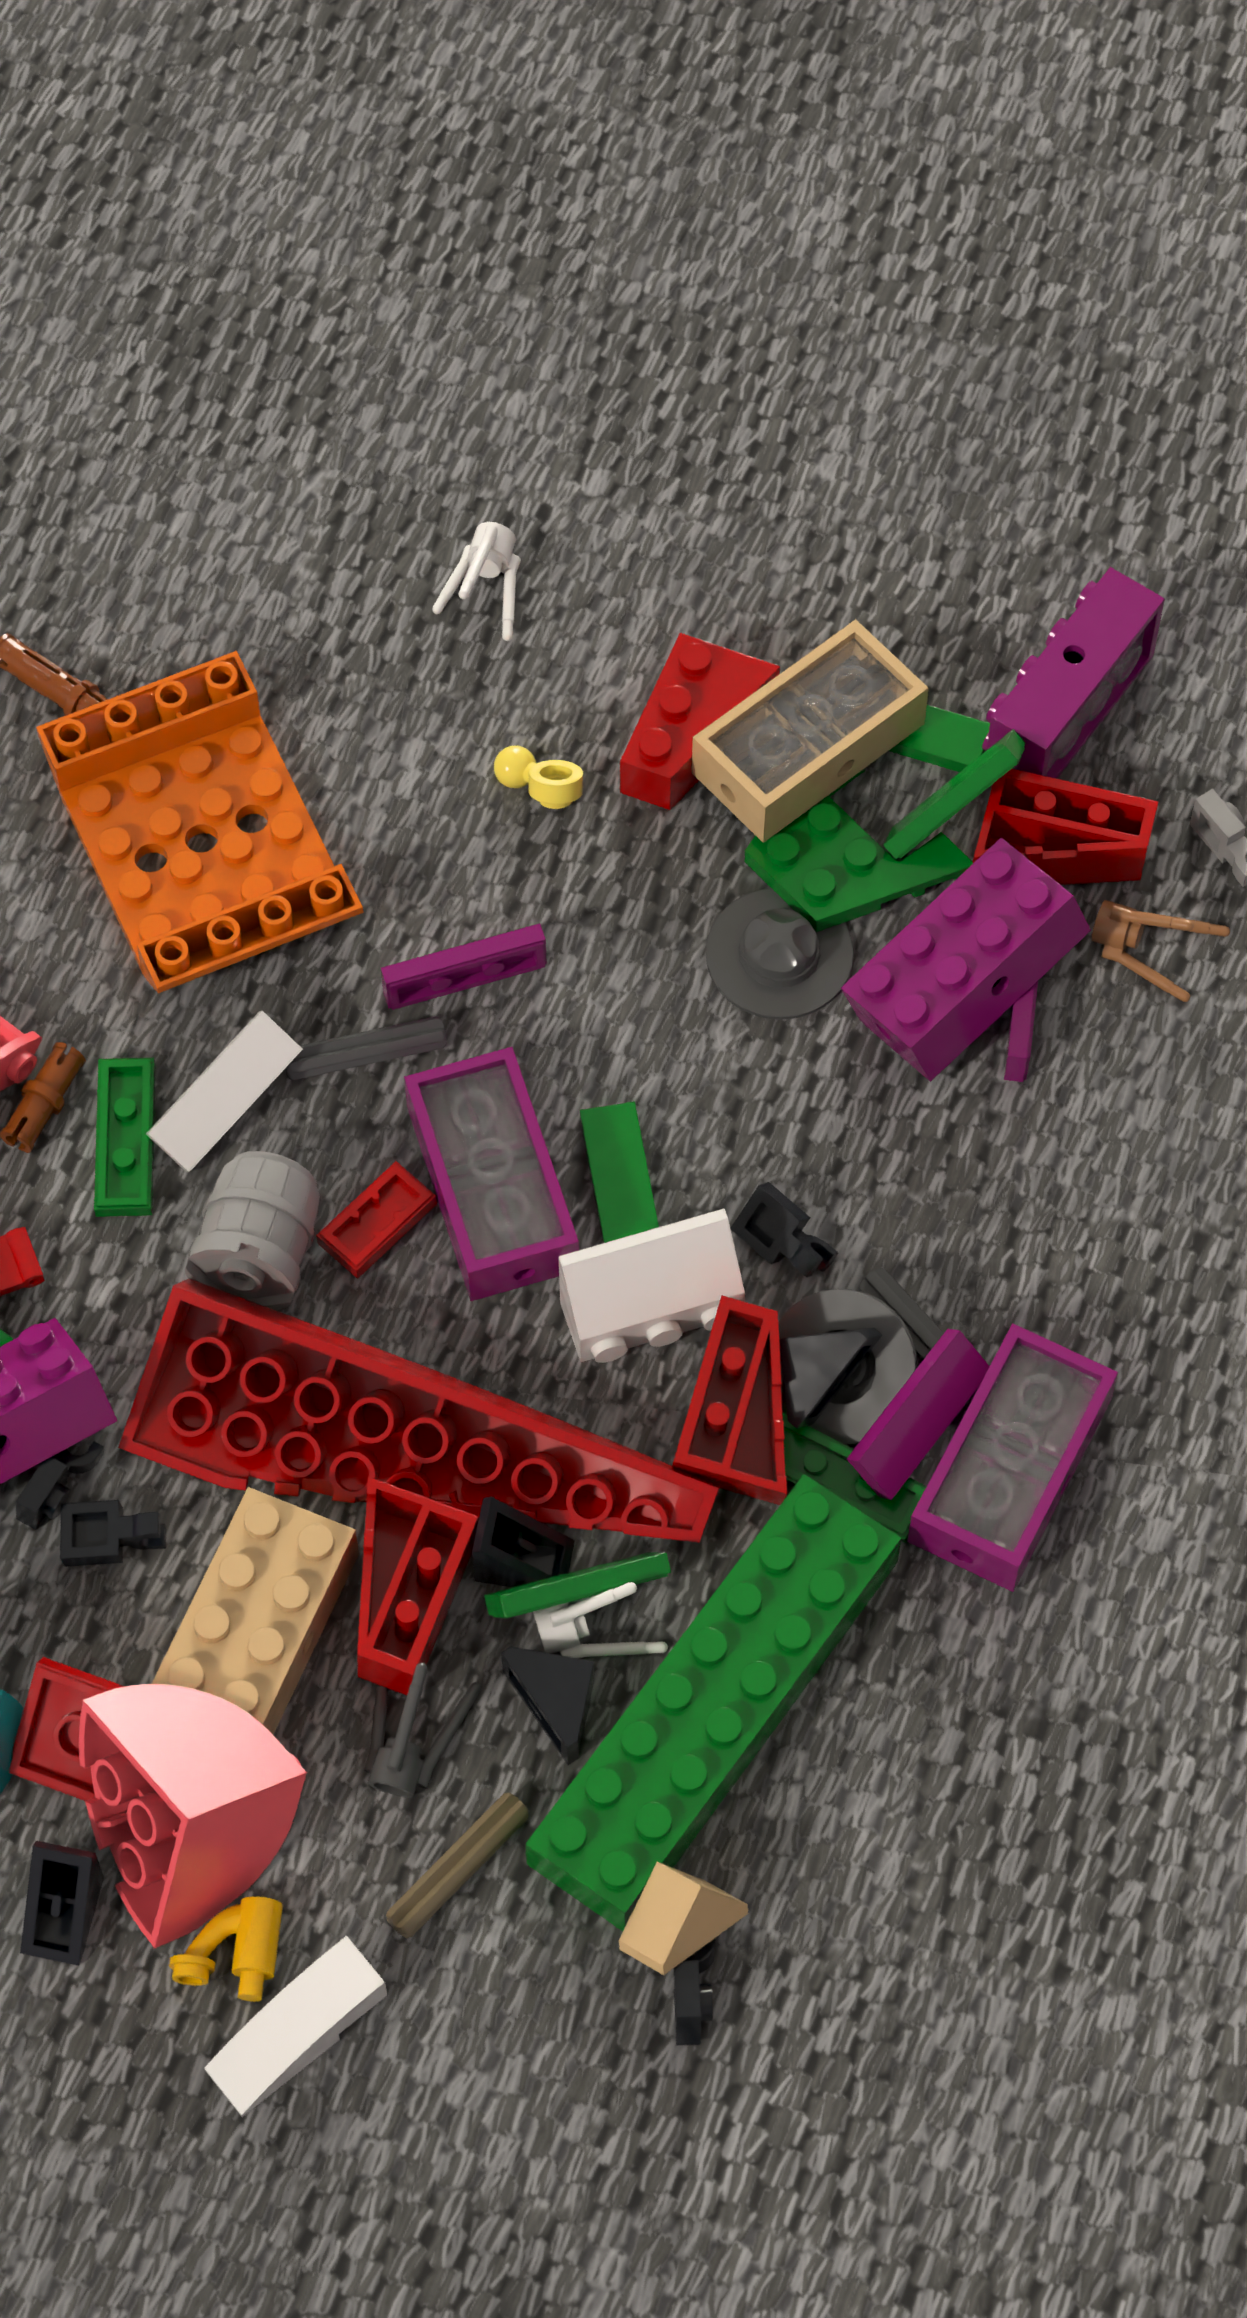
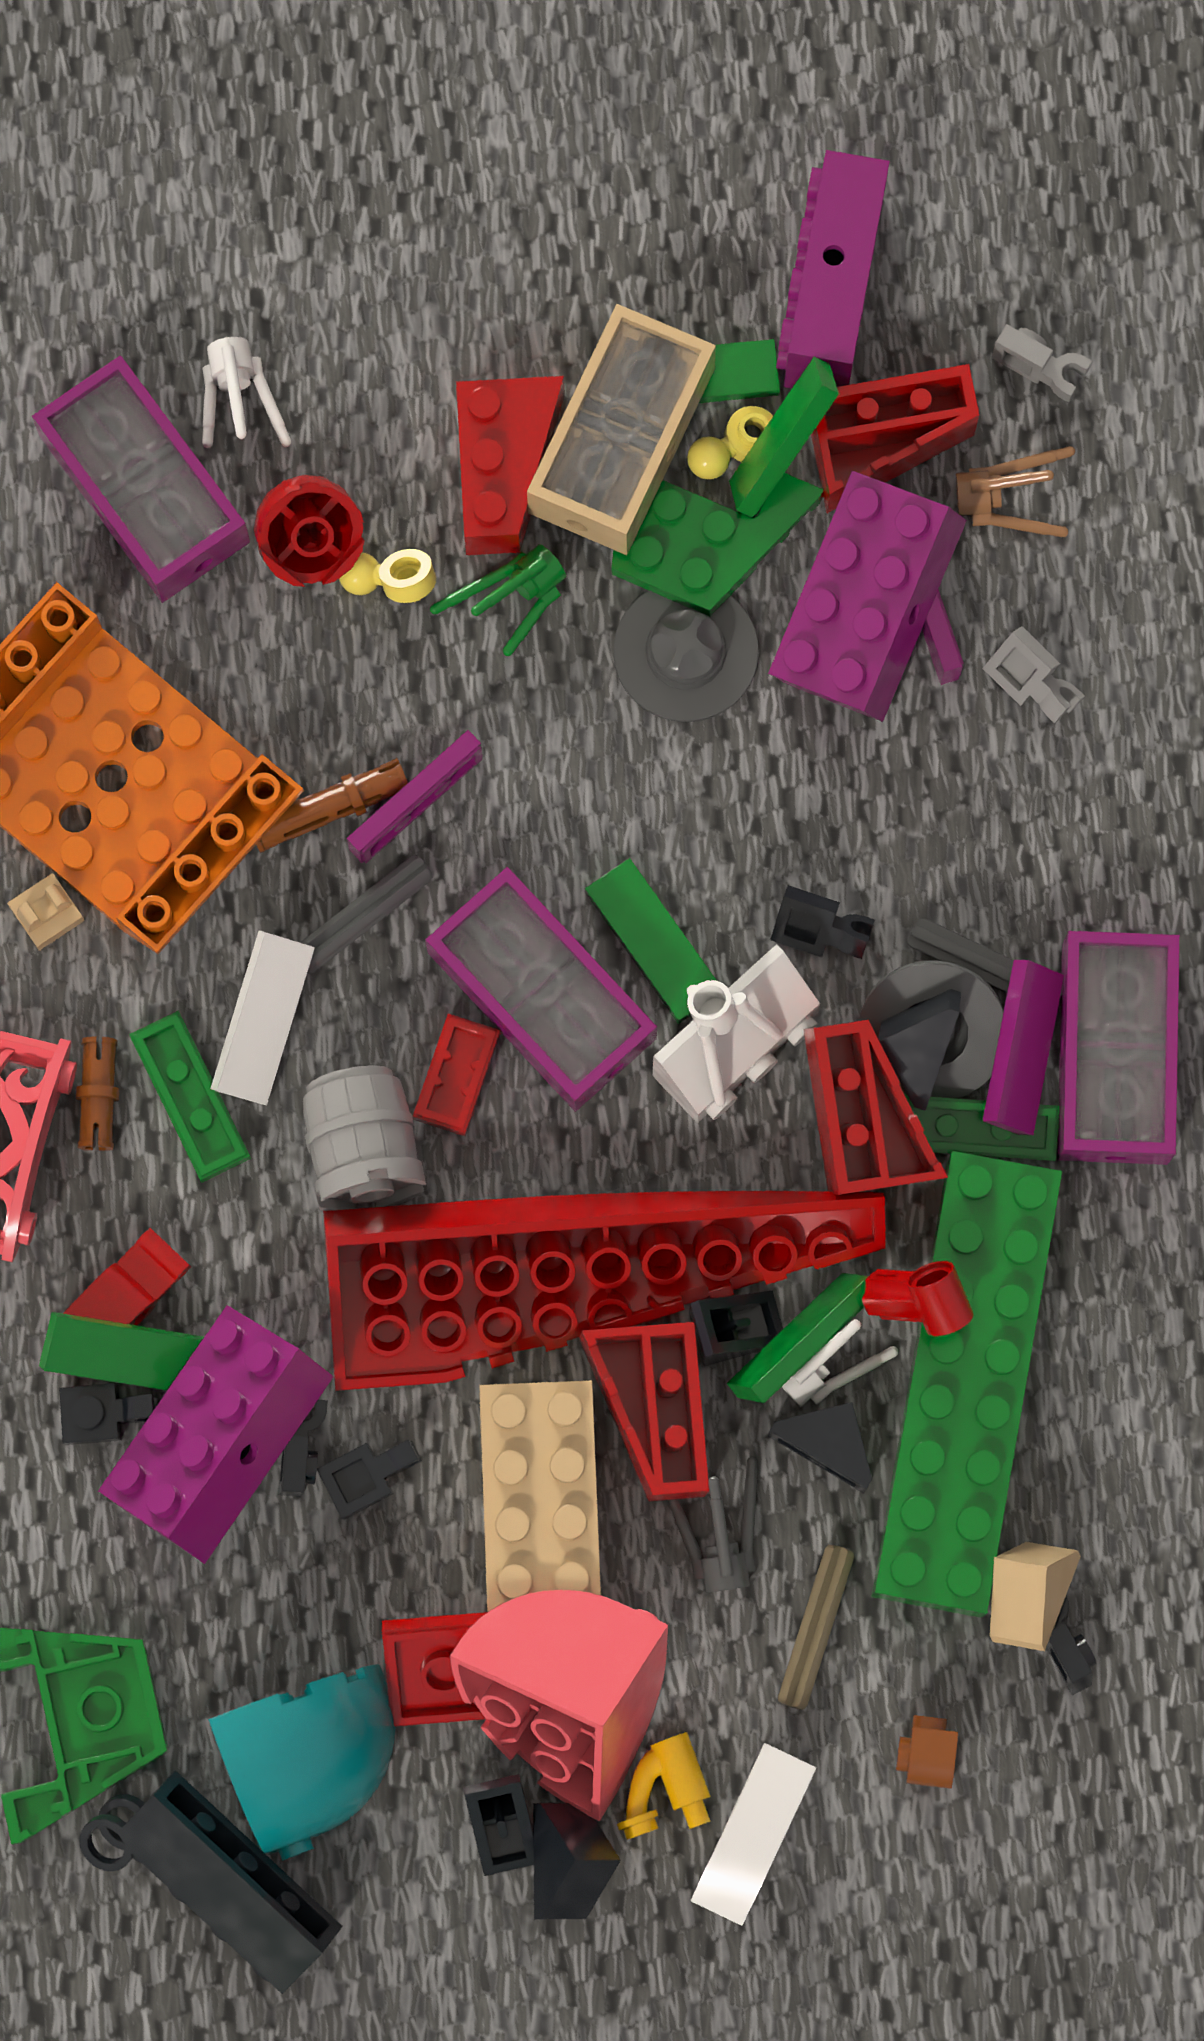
camera: 25 degrees left, 15 degrees up
none -> tan tile [7,873,85,951]
none -> clear brick [32,355,250,603]
none -> red cylinder [254,475,364,587]
none -> dark orange pin [256,758,408,853]
none -> green plant [430,544,566,656]
none -> black slope [533,1803,621,1920]
none -> light yellow plate [687,406,773,480]
none -> white plant [687,980,783,1106]
none -> red piece [862,1261,974,1336]
none -> dark orange plate [896,1715,958,1789]
none -> light grey plate [982,626,1085,723]

